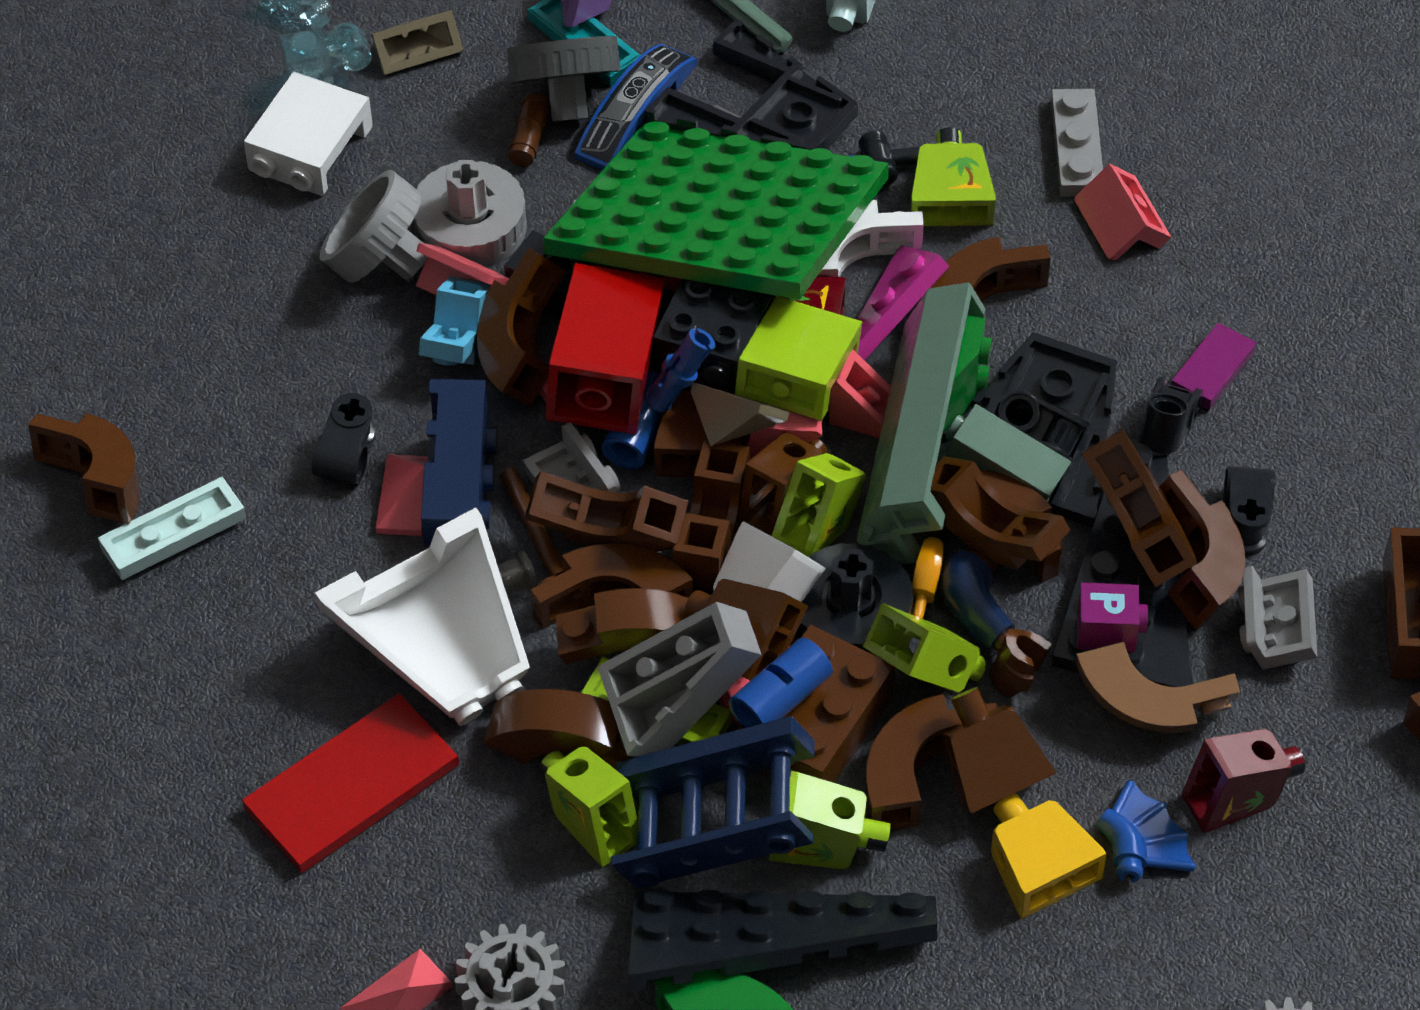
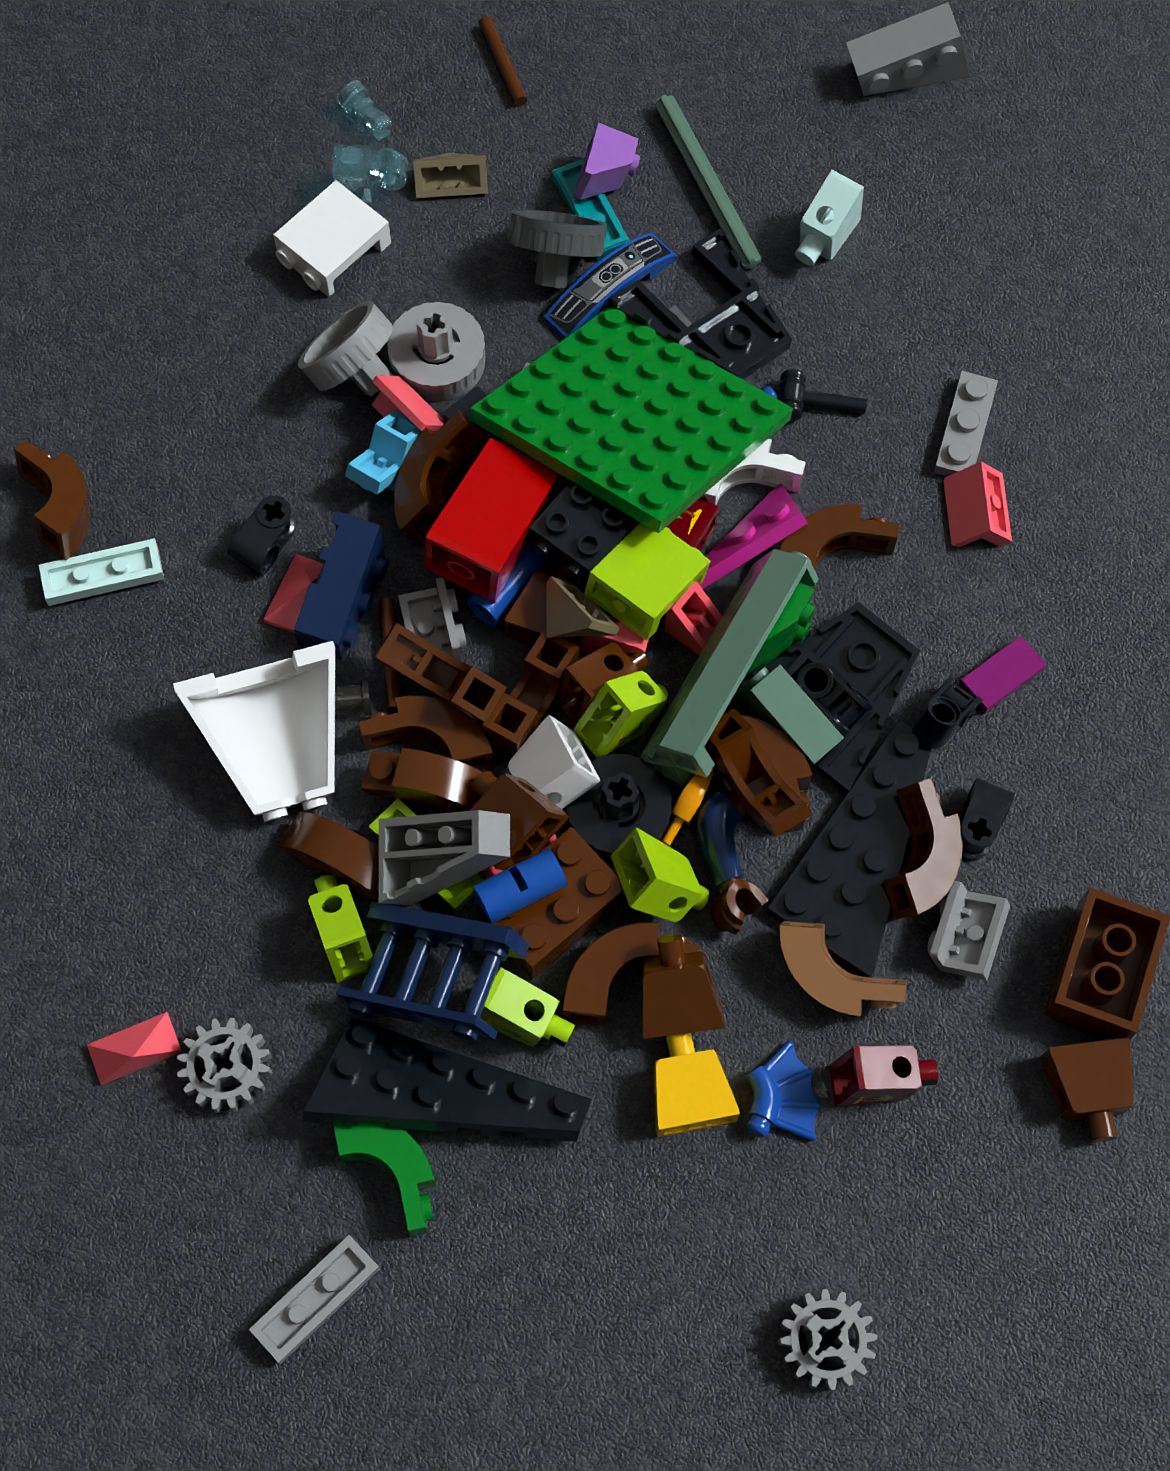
camera: 15 degrees right, 15 degrees up
red tile [242,693,459,874] -> none
reddish brown piece [508,93,551,167] -> none
blue pin [644,328,715,413] -> none
lime torso [911,127,996,226] -> none
magenta brick [1077,582,1148,652] -> none
reddish brown arch [1082,429,1197,587] -> none

